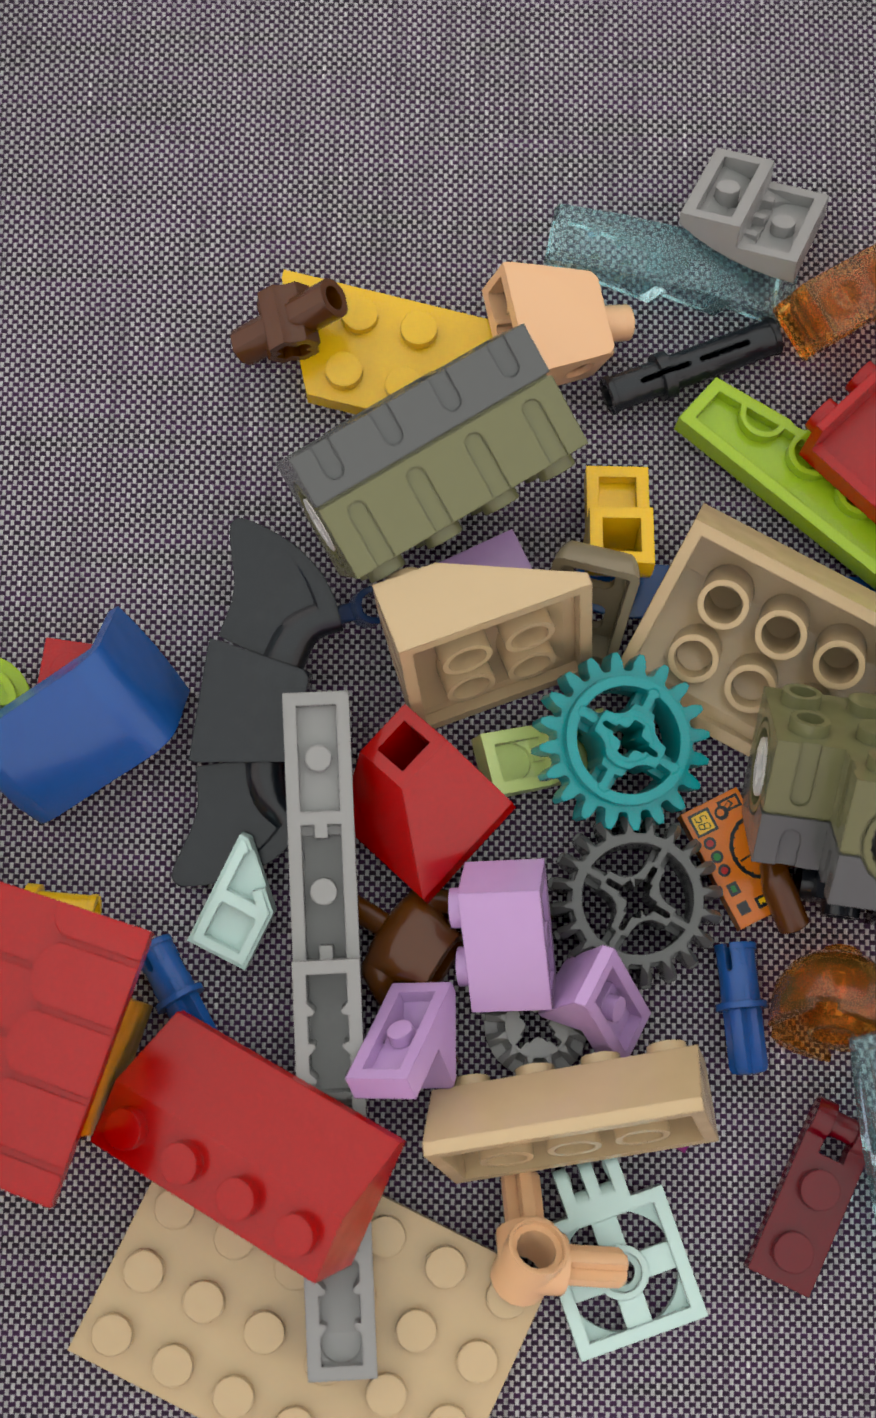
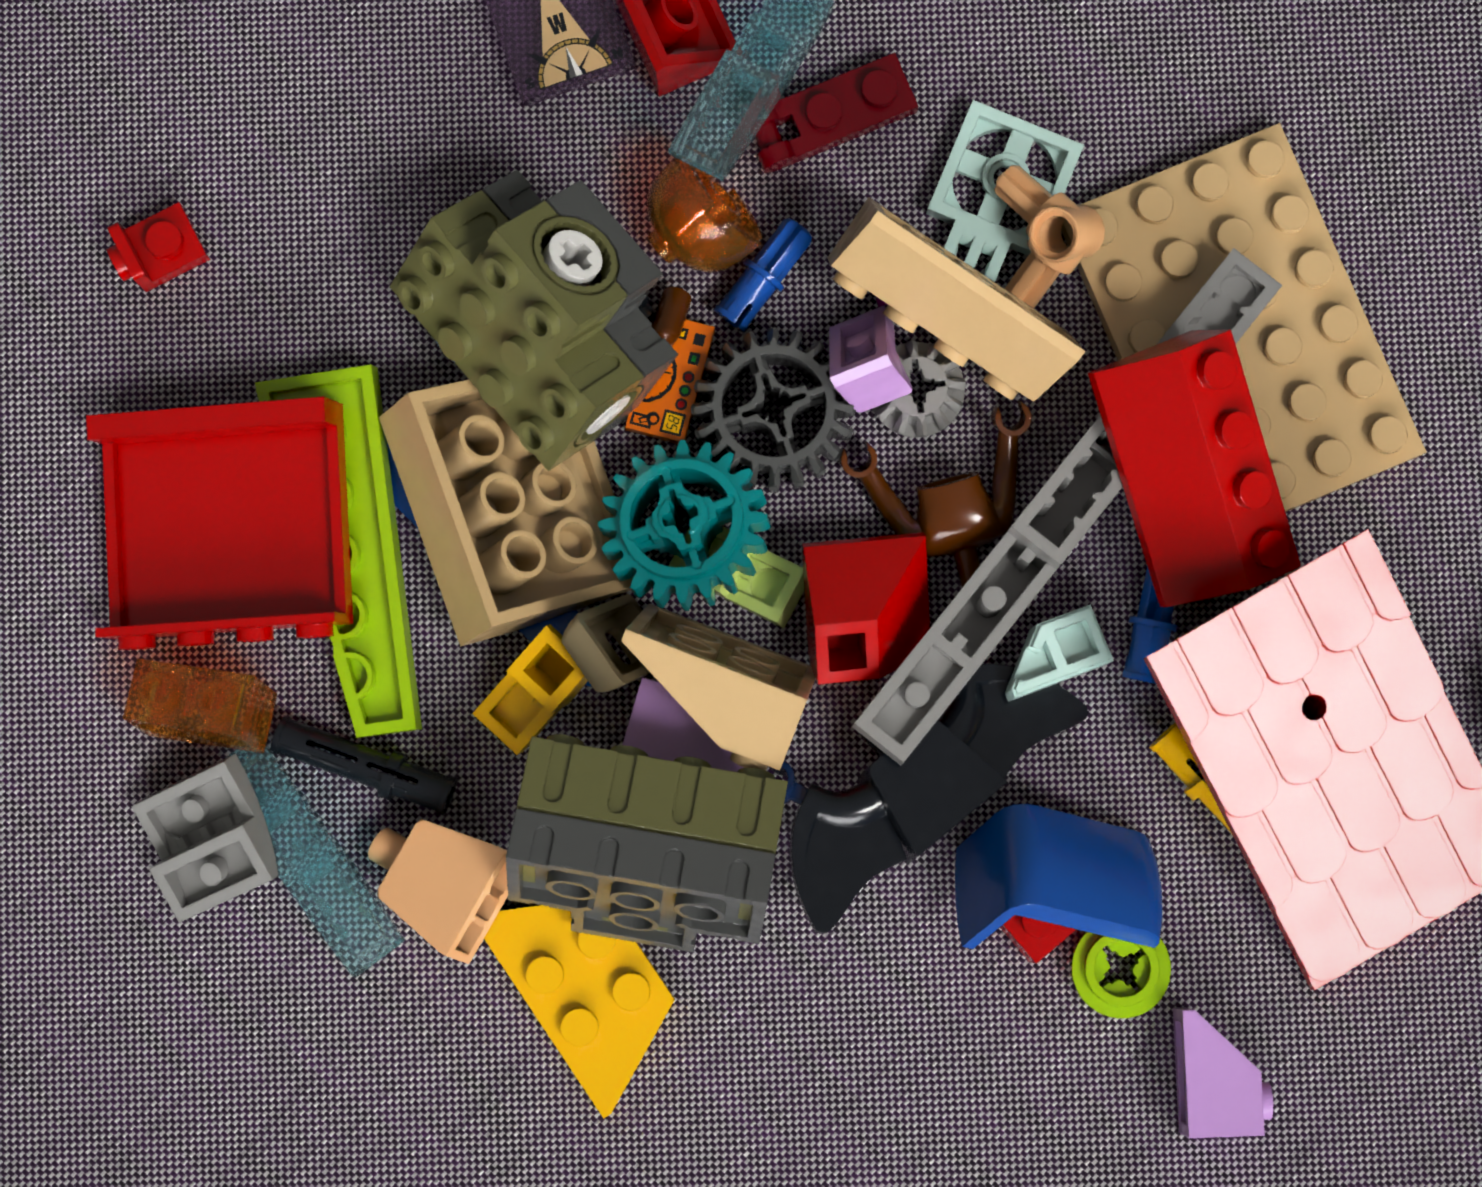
camera: 135 degrees left, 5 degrees up
reddish brown axle [230,278,348,365] -> none
lavender slope [345,982,456,1099] -> none
lavender brick [448,858,557,1012] -> none

